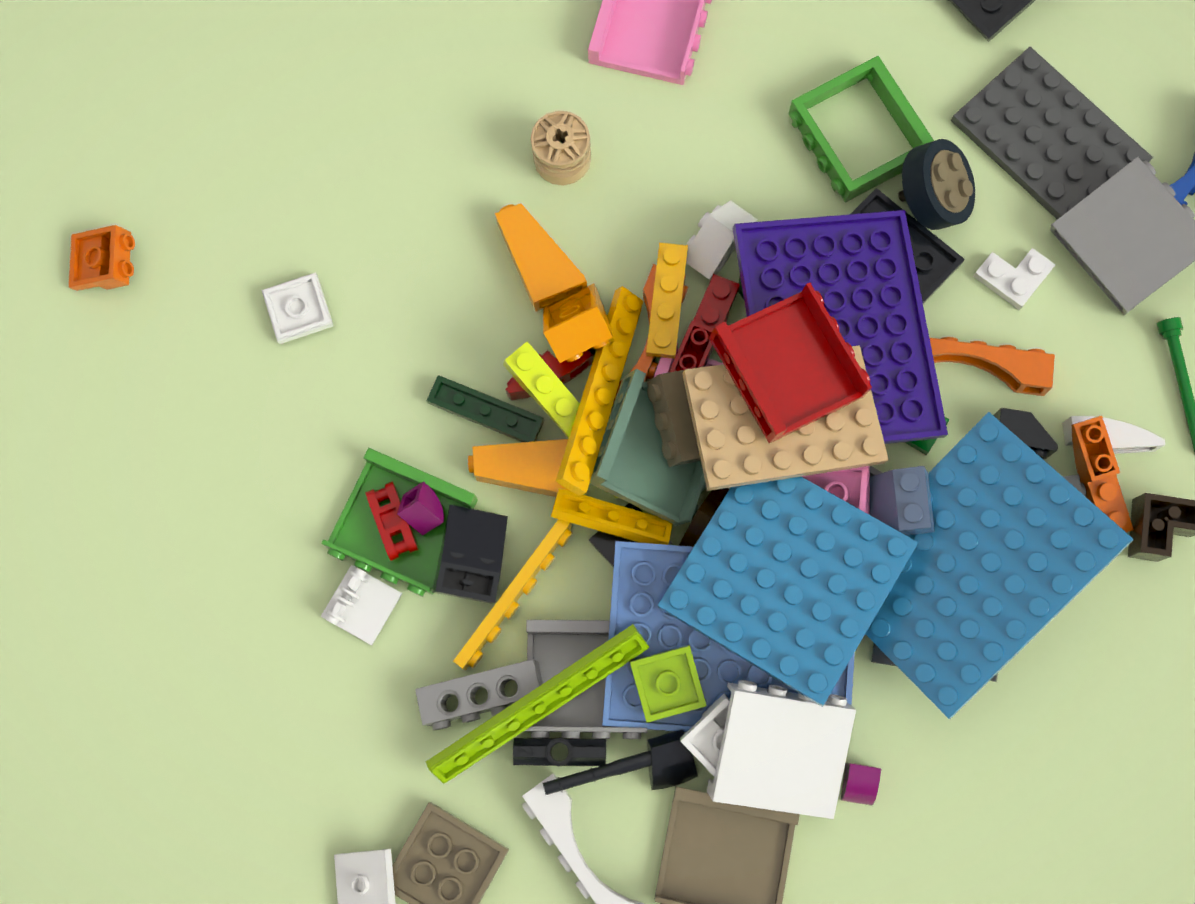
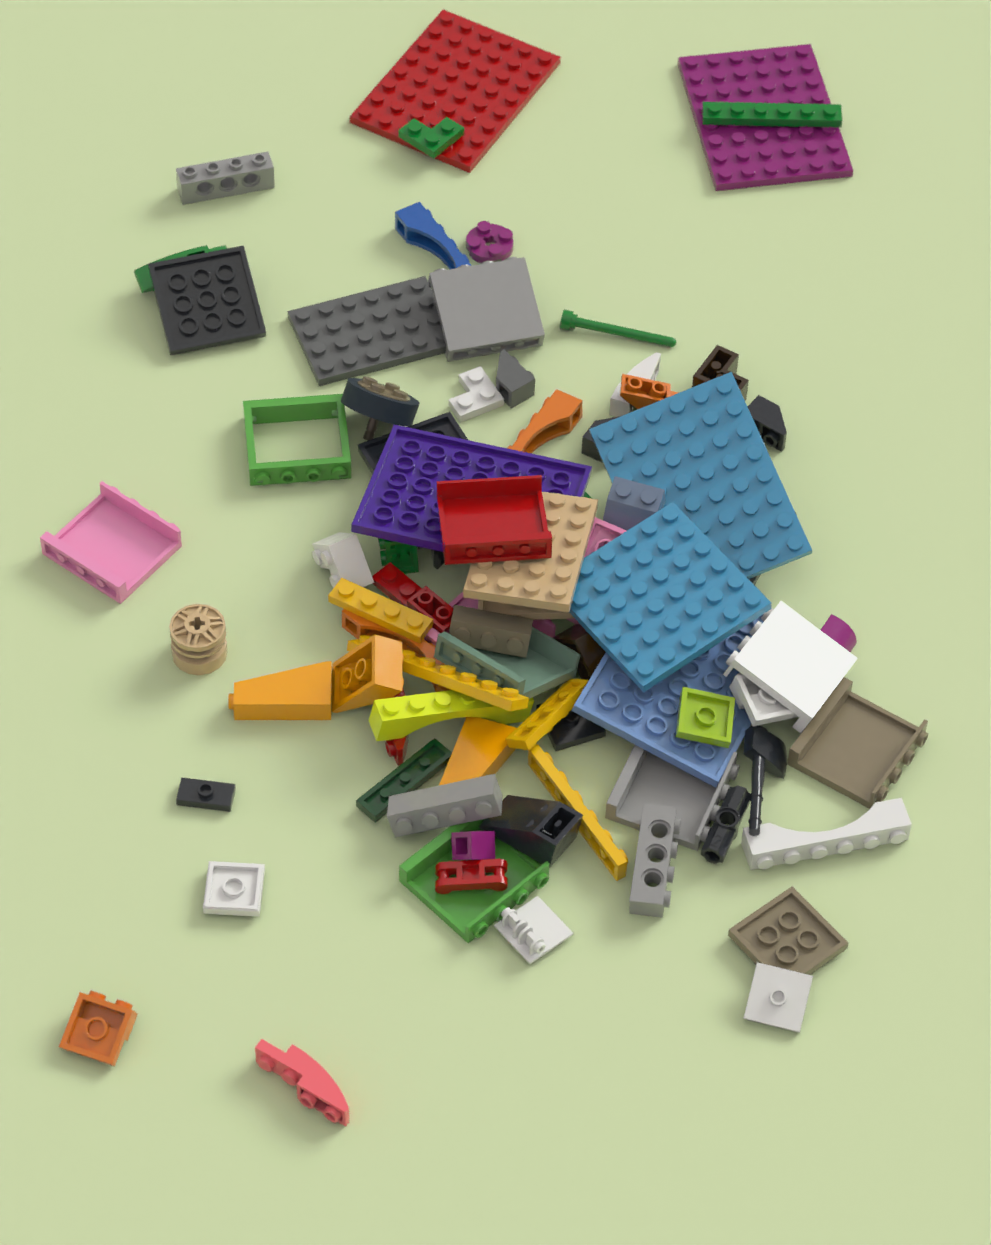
camera: 75 degrees left, 25 degrees down
lime tile [425,624,650,784] -> none
none -> black plate [176,777,236,812]
none -> coral slope [255,1039,349,1126]
none -> light grey brick [387,774,503,838]
none -> dark grey slope [496,350,536,409]
none -> black slope [748,395,787,452]

